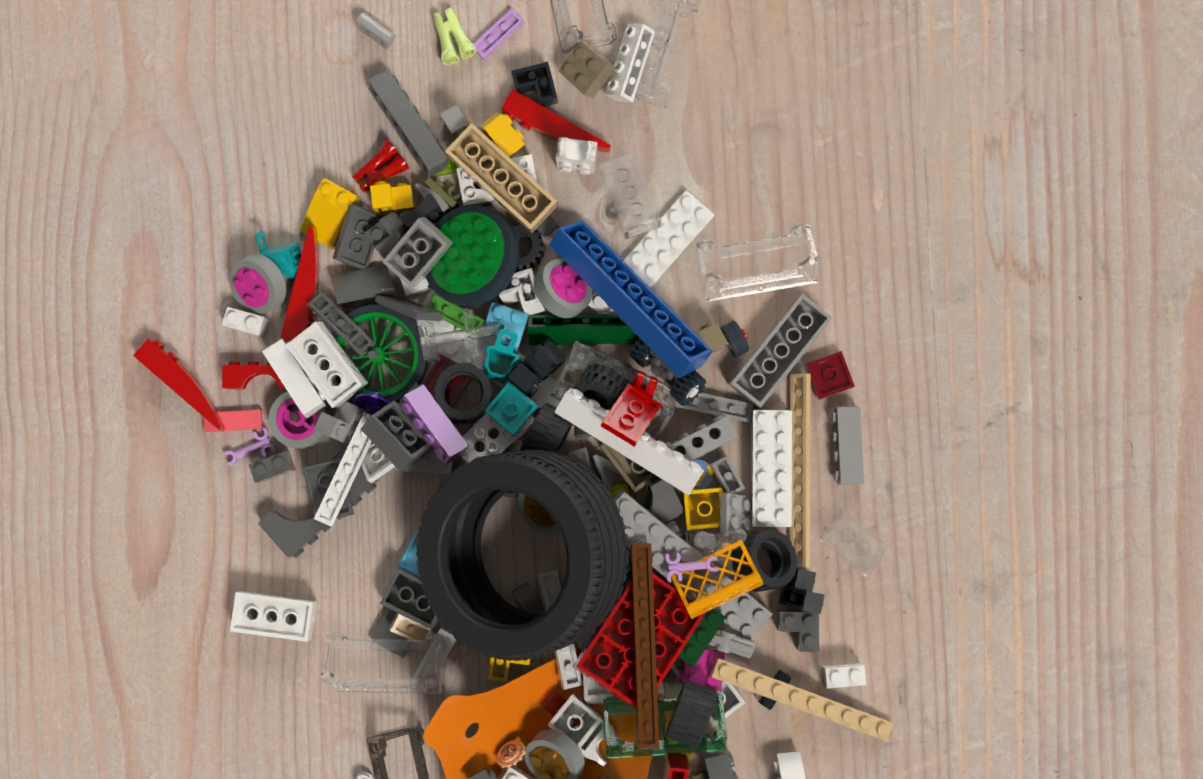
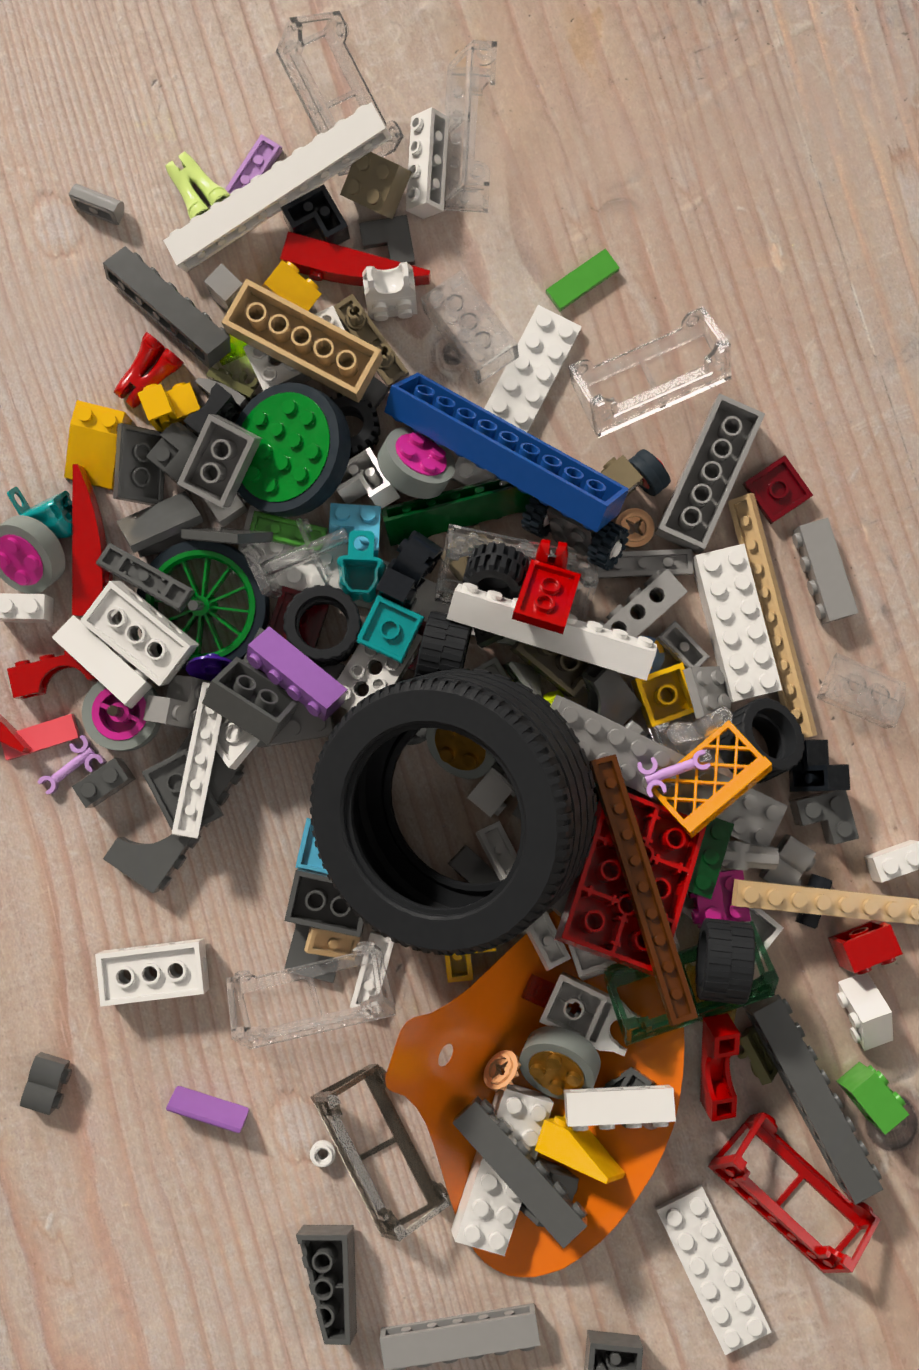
camera: 15 degrees left, 0 degrees up
none -> dark grey brick [20,1052,72,1115]
none -> white brick [163,102,392,272]
none -> medium lavender slope [166,1086,249,1133]
none -> dark tan plate [334,294,409,388]
none -> dark grey tile [359,215,415,265]
none -> white brick [467,768,516,817]
none -> bright green tile [545,248,620,312]
none -> light nougat gear [615,508,654,548]
none -> light grey brick [759,834,816,886]
none -> red brick [828,920,903,975]

